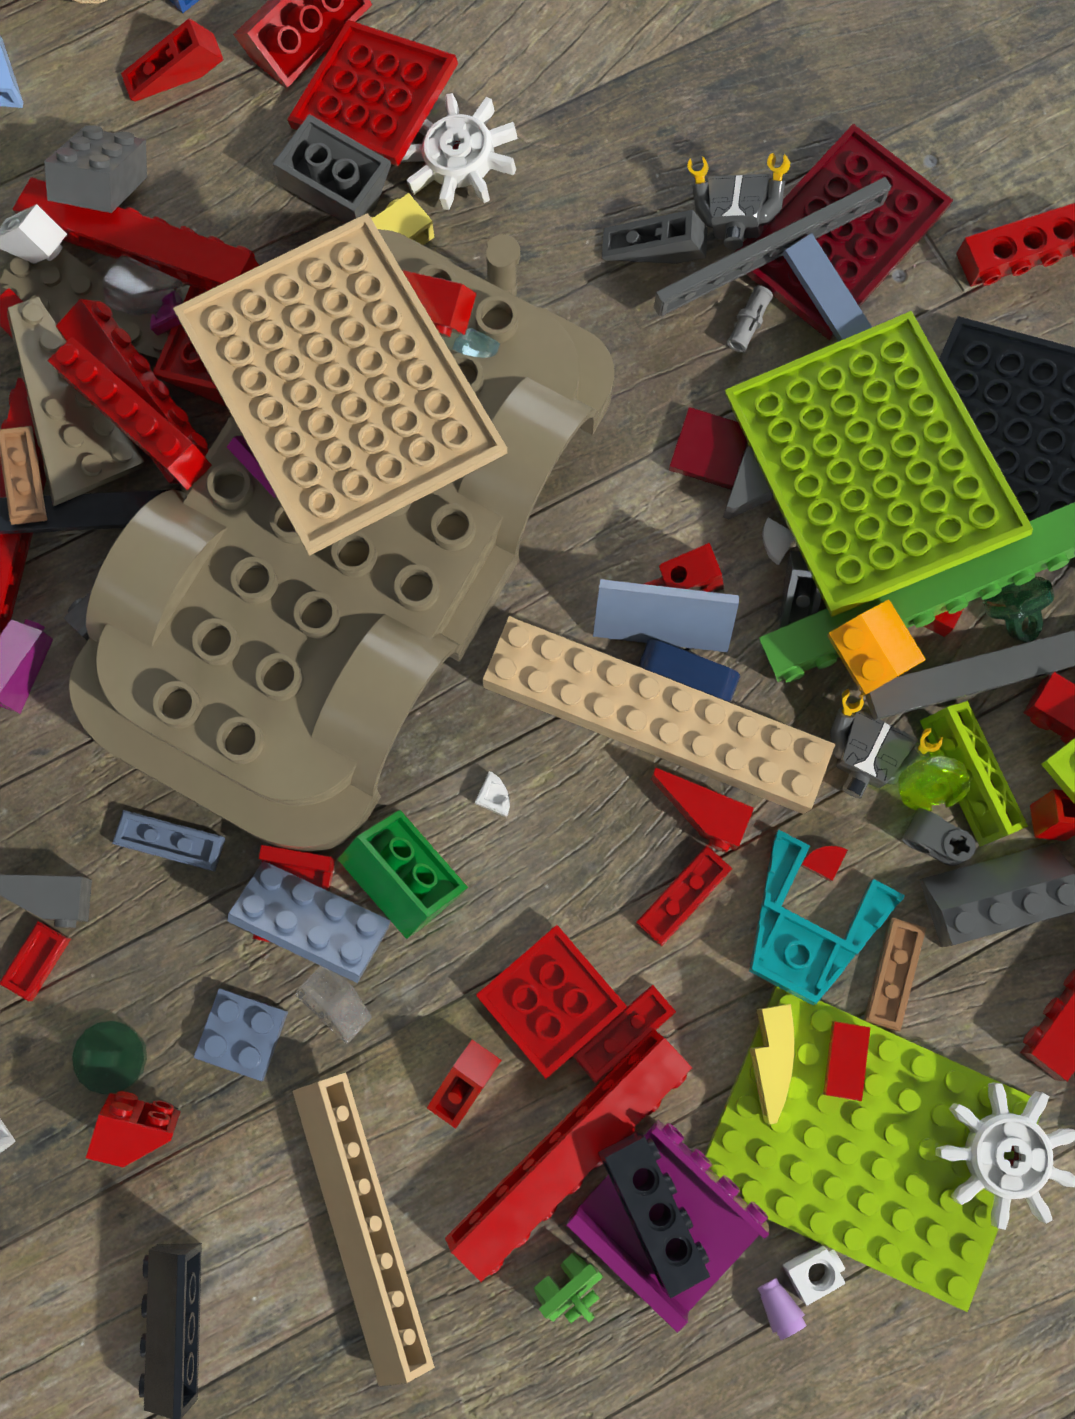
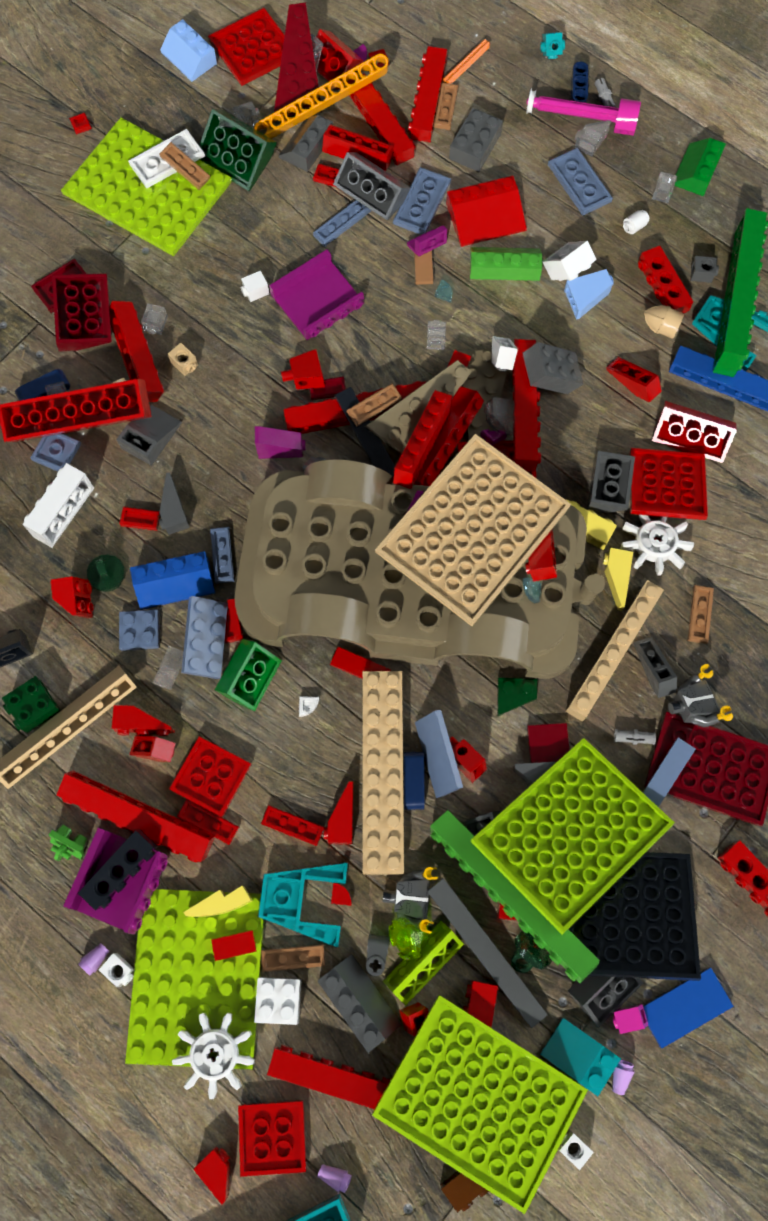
camera: 70 degrees right, 5 degrees down
dark grey tile [654,177,891,317] -> none
white tile [762,518,794,565] -> none
light orange slope [827,599,926,696] -> none
none -> dark green brick [2,676,61,733]
none -> red slope [111,705,175,737]
none -> blue slope [130,551,215,610]
none -> white brick [254,977,302,1025]
none -> red tile [330,647,391,679]
none -> dark green wing [497,678,537,716]
none -> tan brick [566,580,664,722]
none -> light yellow slope [602,548,633,611]
none -> medium nougat tile [687,585,714,644]

